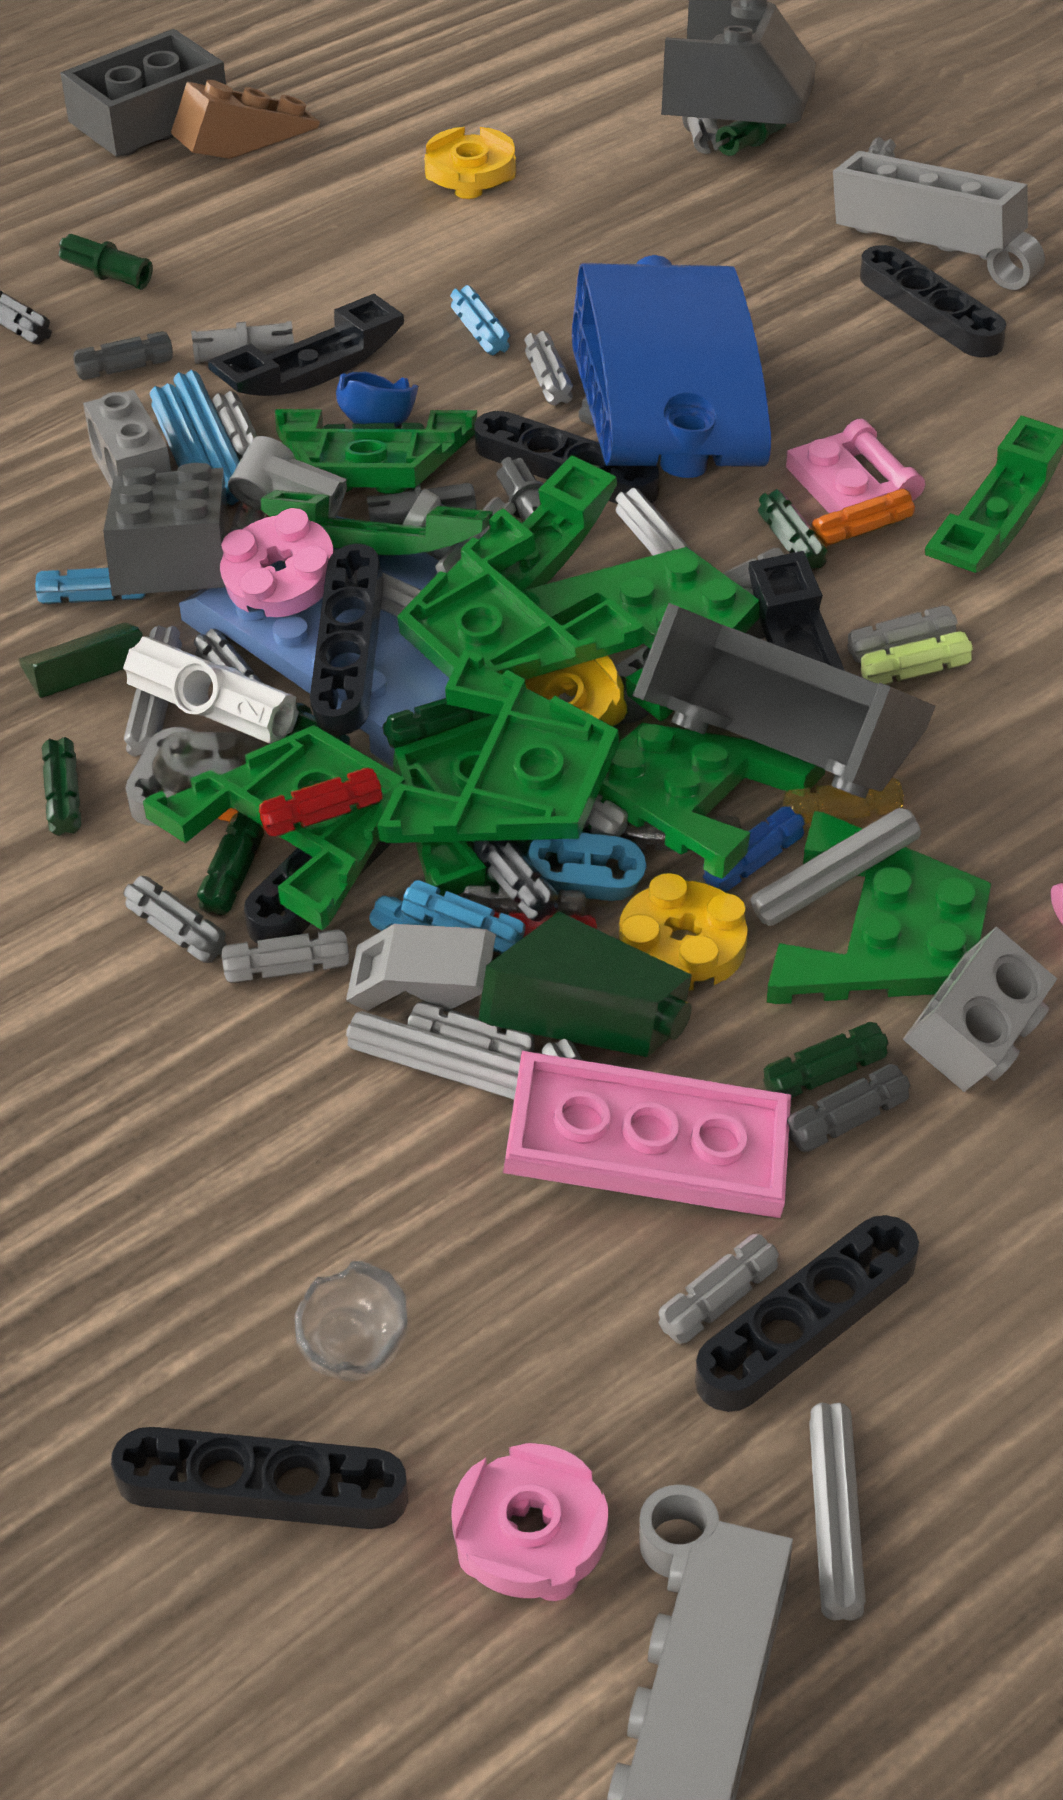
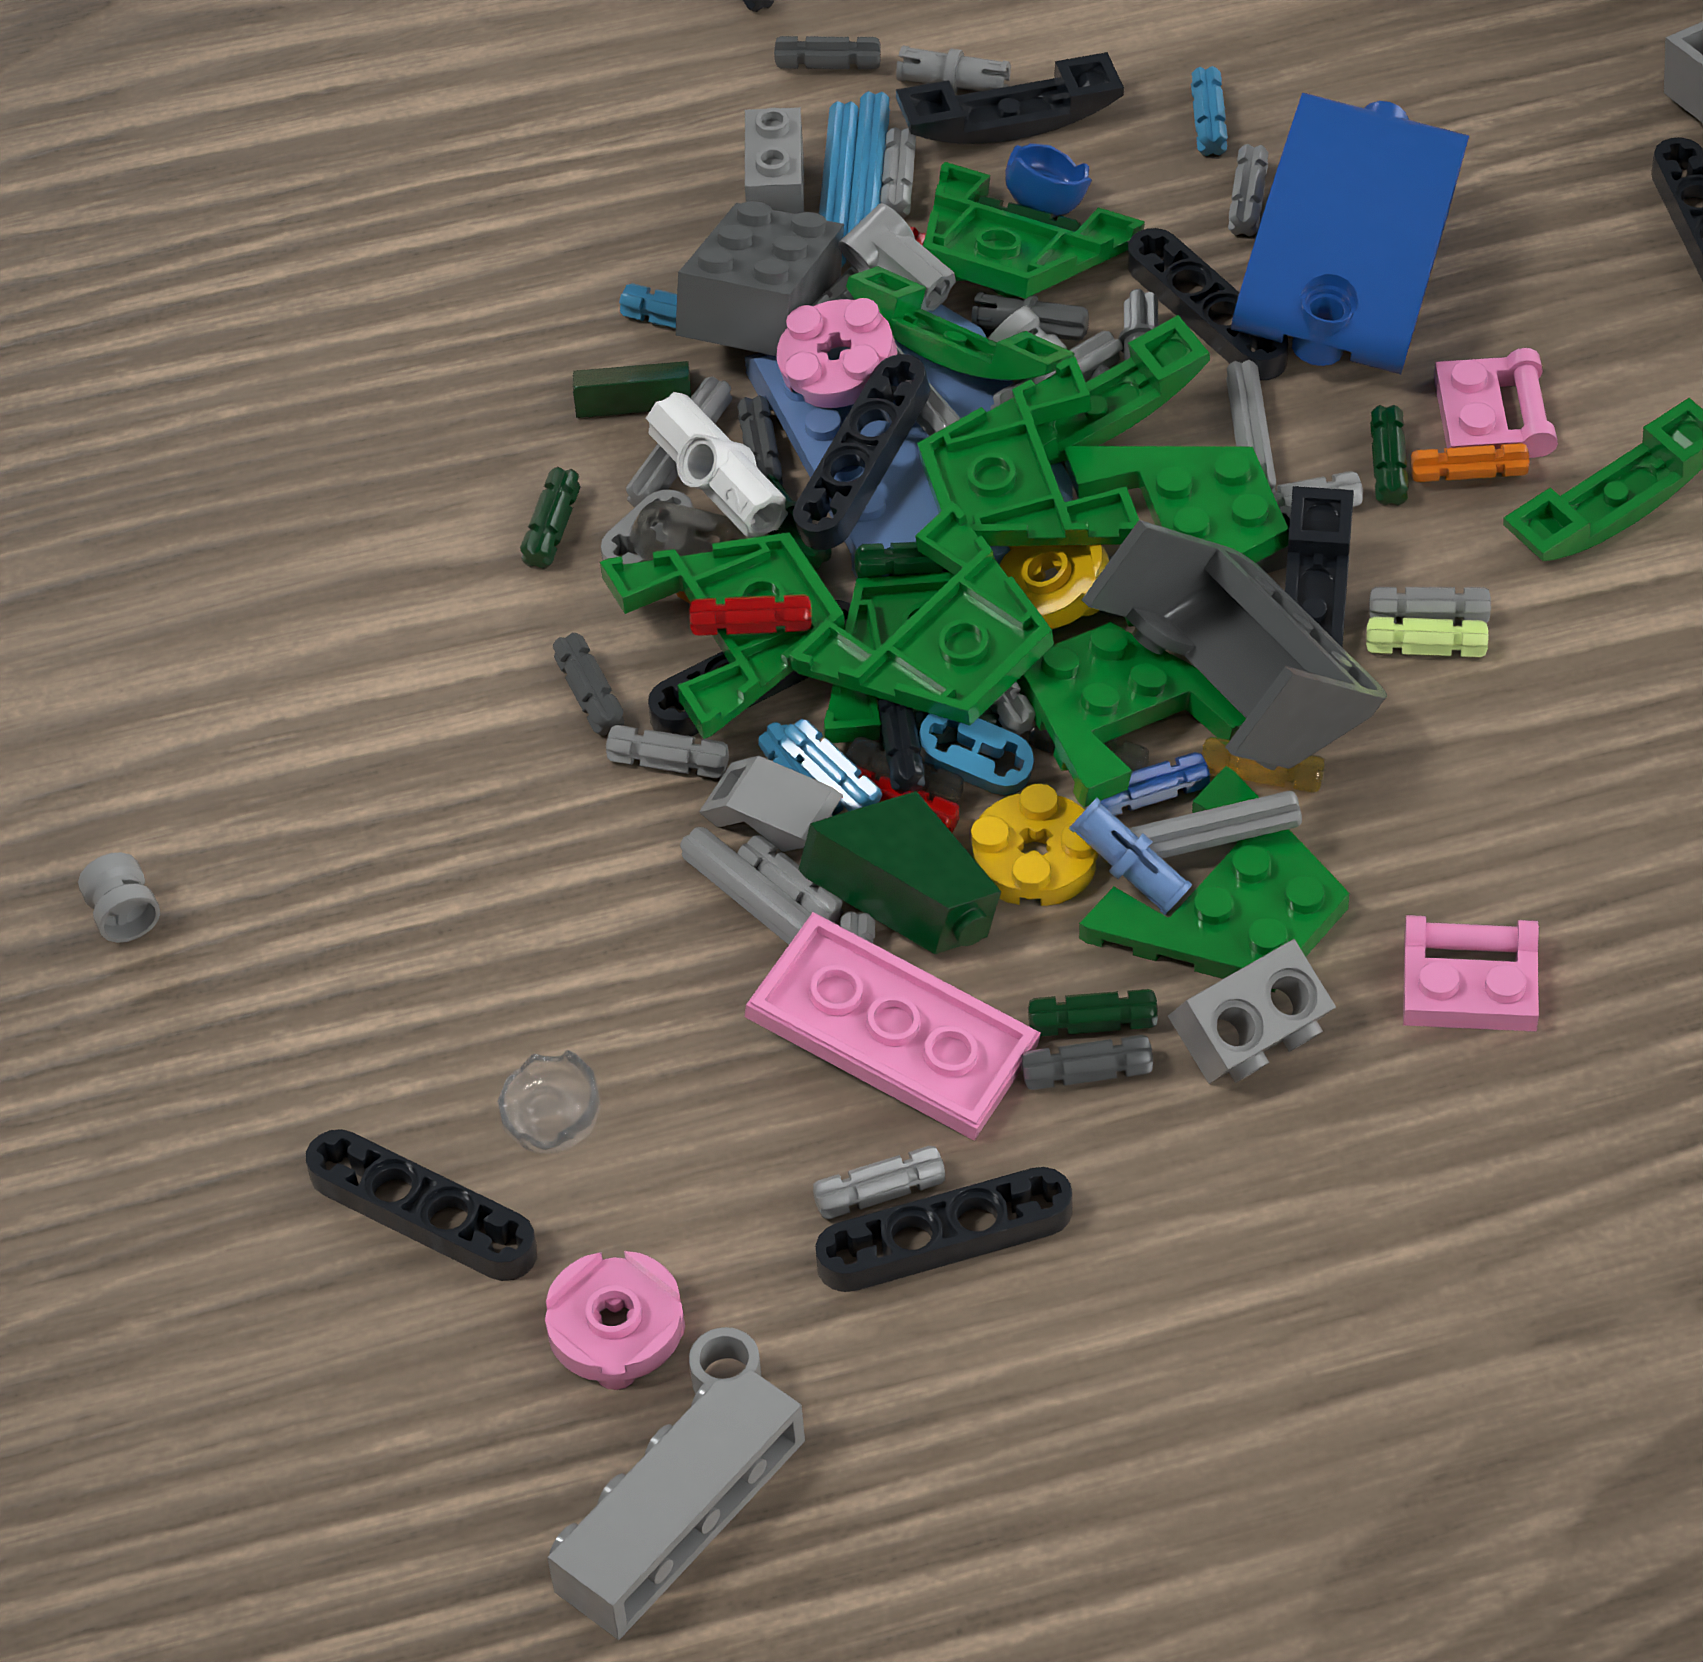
camera: 25 degrees right, 5 degrees up
dark green axle [197,812,264,916] -> none
light grey axle [809,1402,866,1621] -> none
none -> medium blue pin [1068,798,1193,915]

